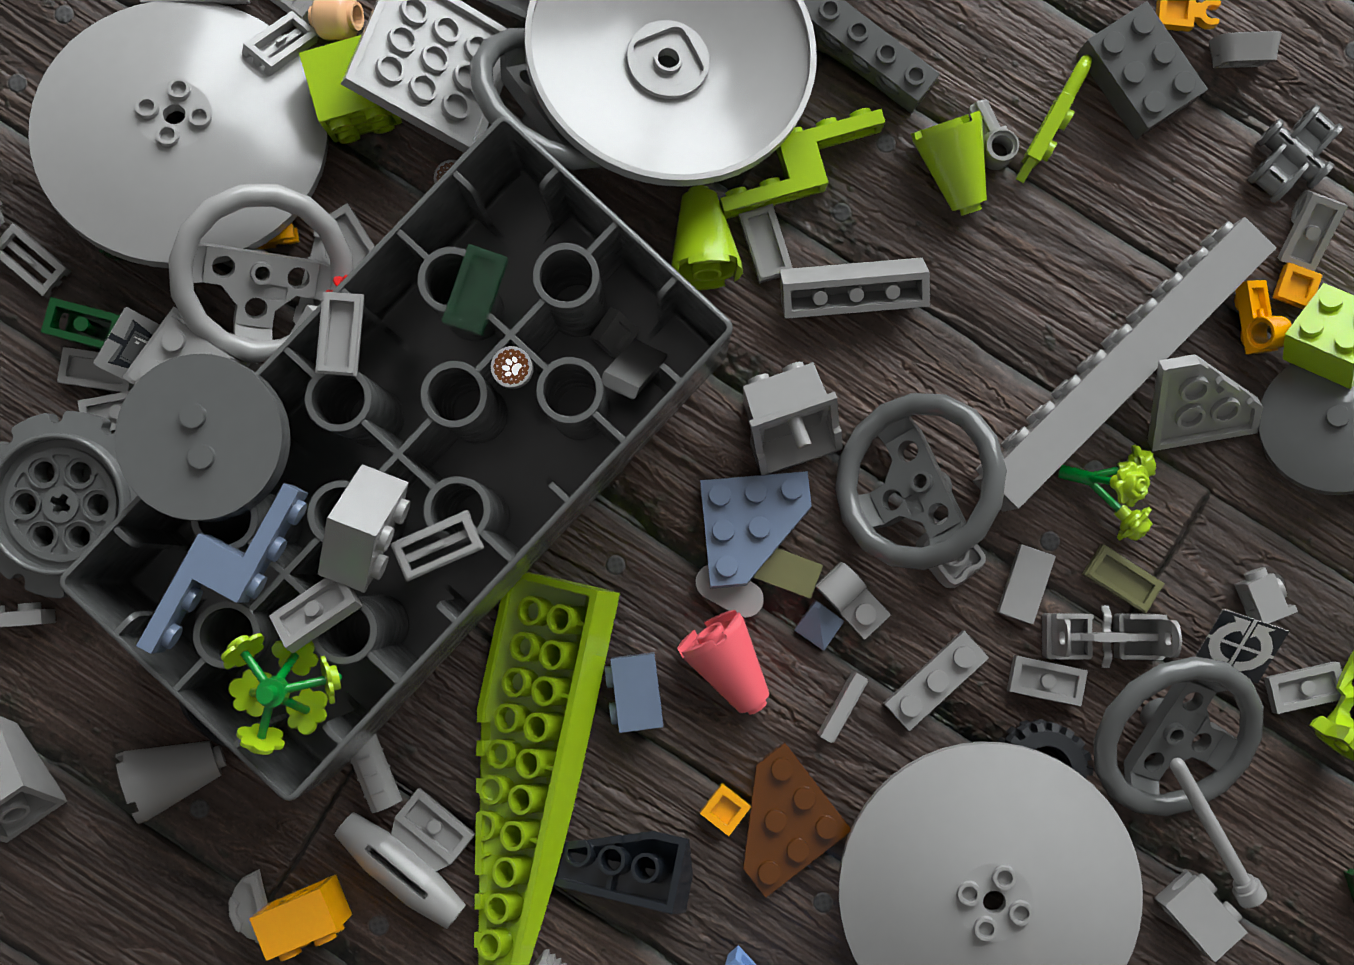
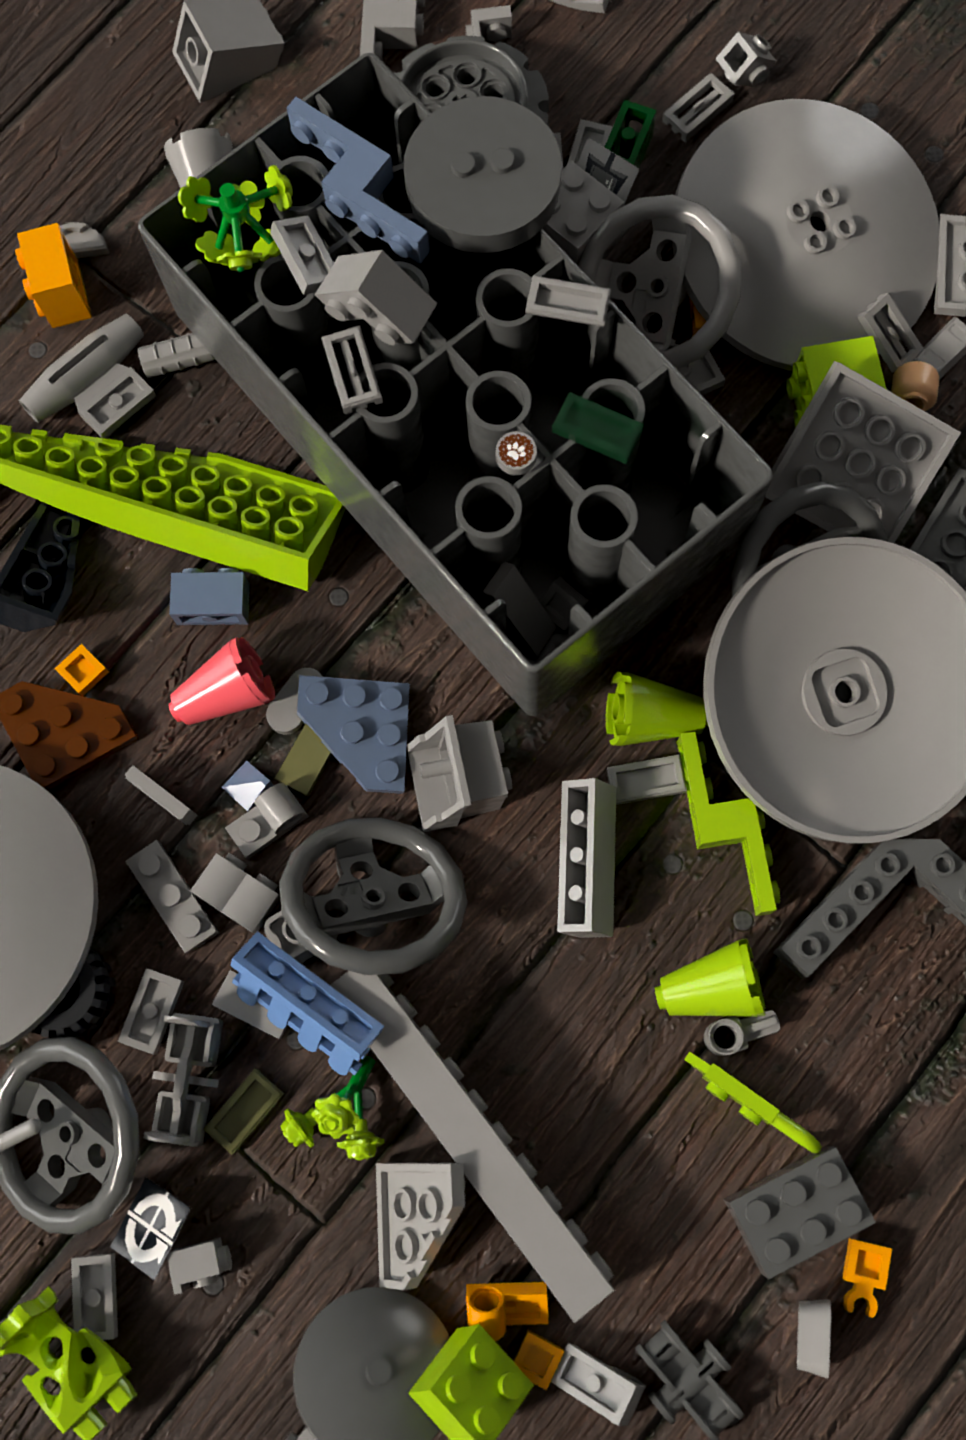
camera: 105 degrees right, 10 degrees down
none -> light grey brick [190,853,280,934]
none -> medium blue fence [230,931,384,1076]

